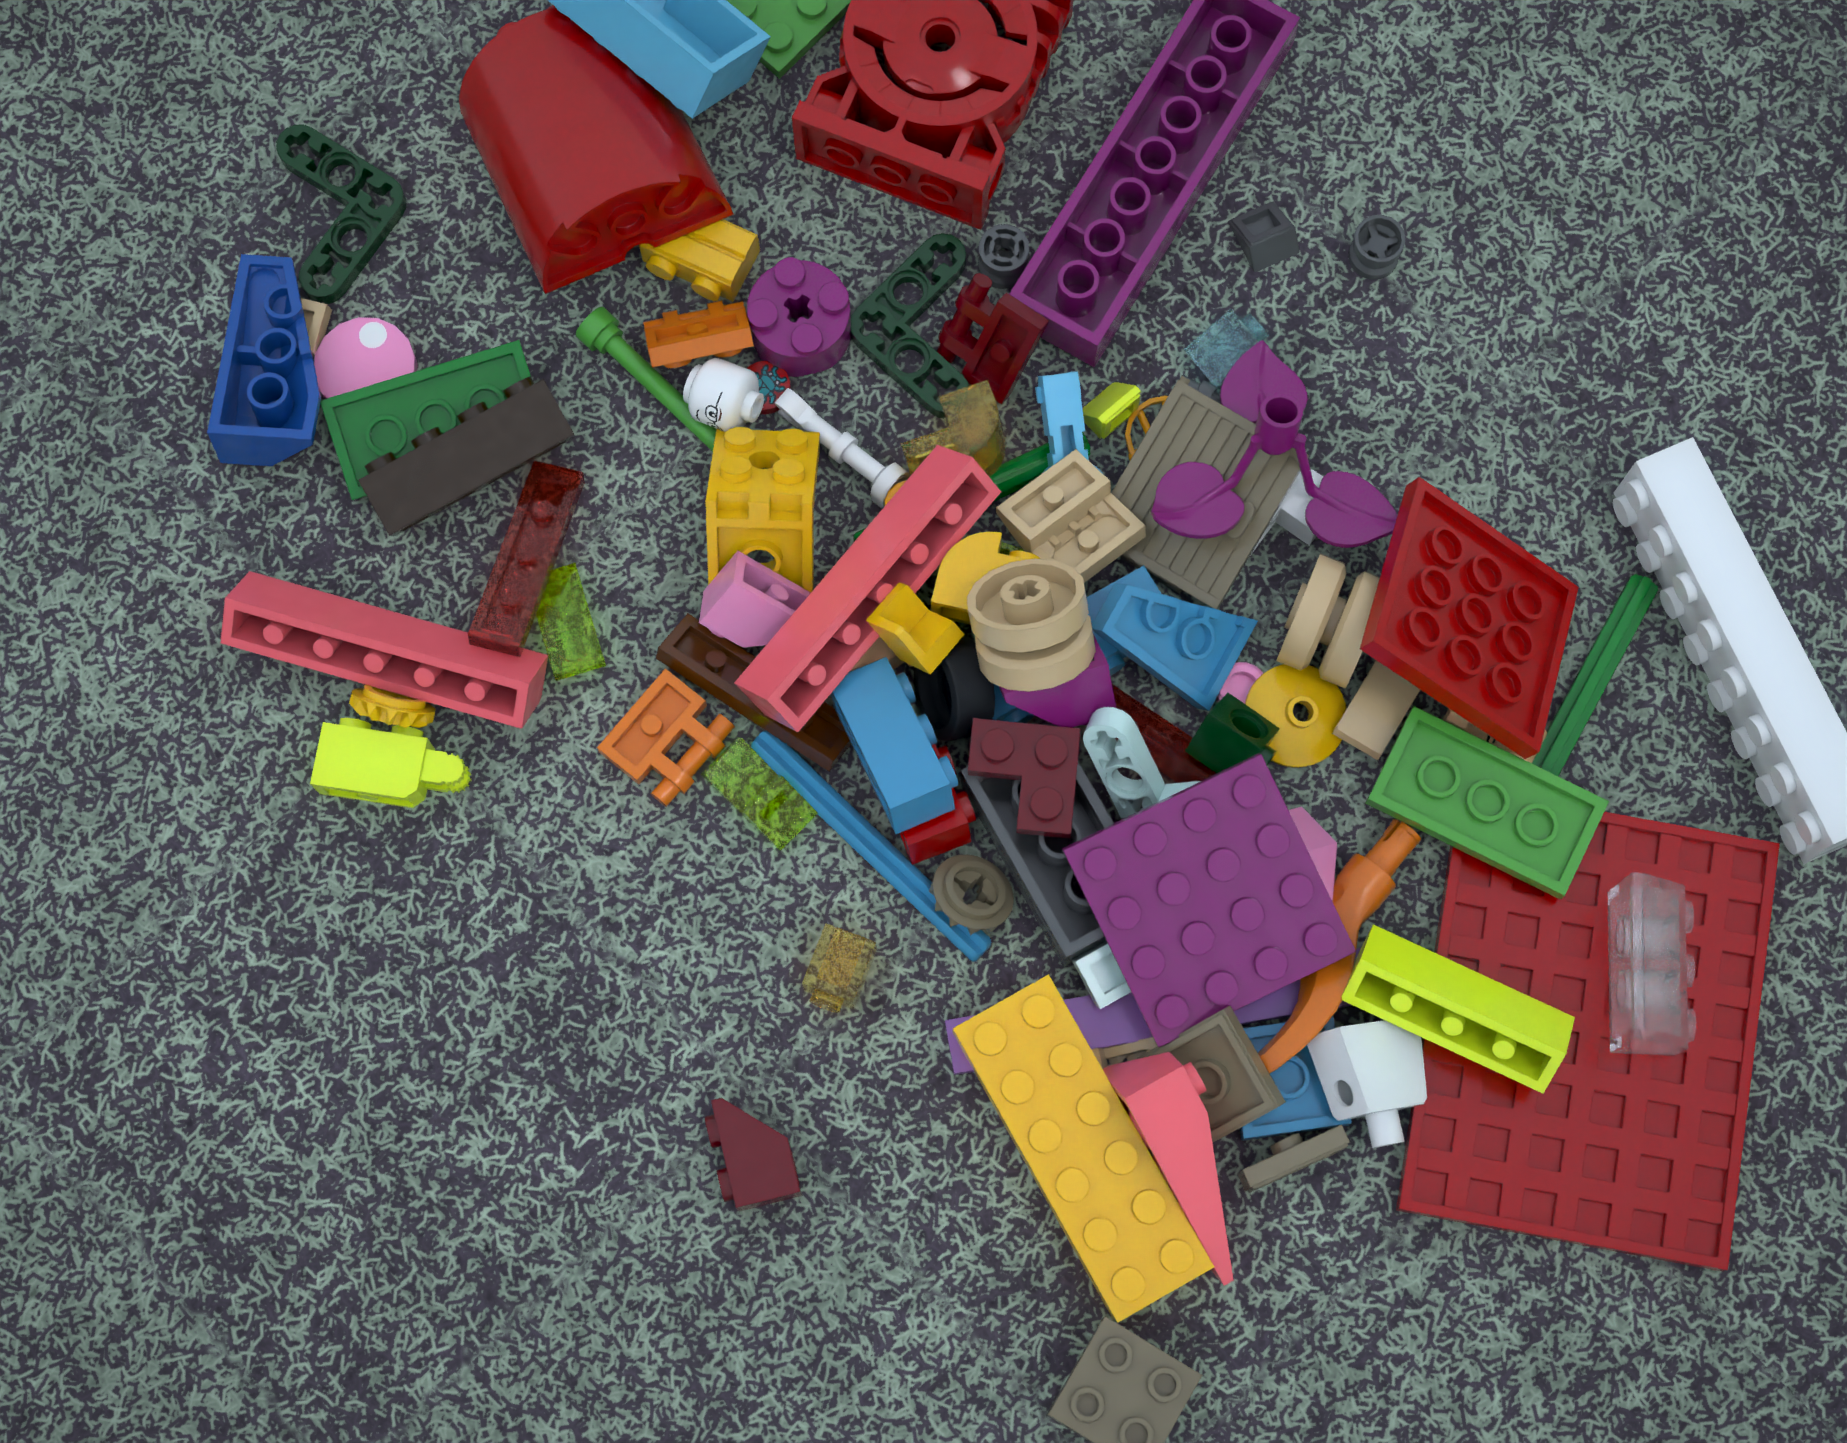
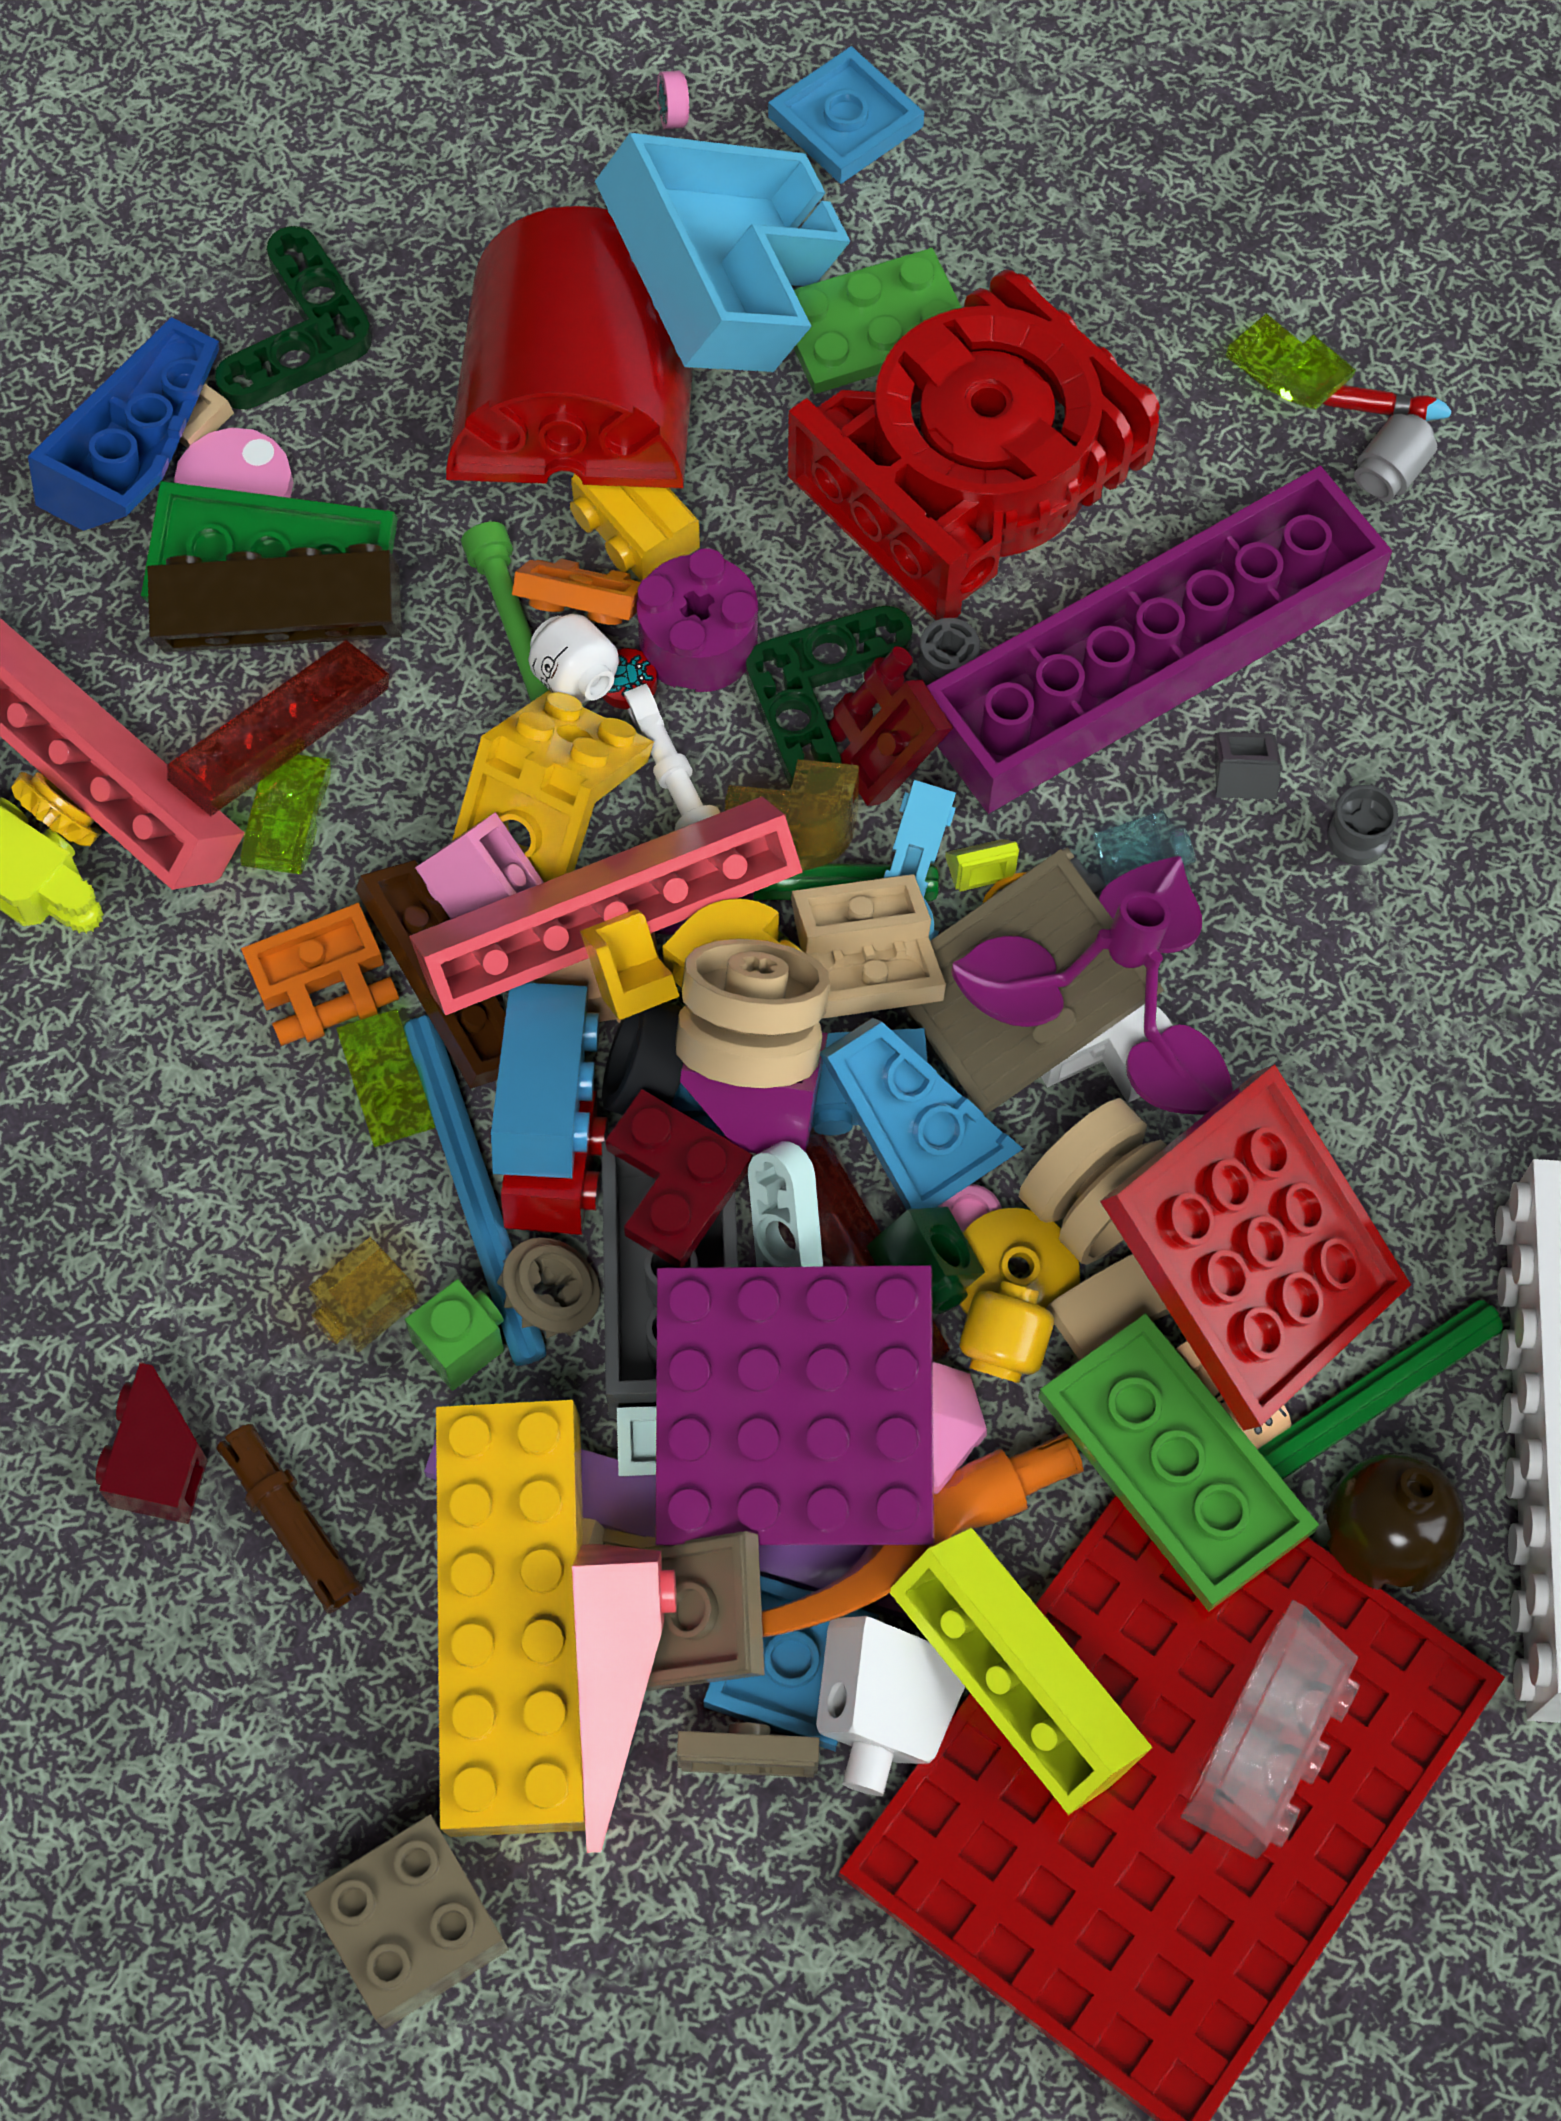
camera: 25 degrees right, 10 degrees down
none -> reddish brown pin [216,1424,364,1614]
none -> bright green brick [404,1279,504,1391]
none -> yellow head [960,1281,1054,1383]
none -> dark brown cylinder [1323,1452,1465,1593]

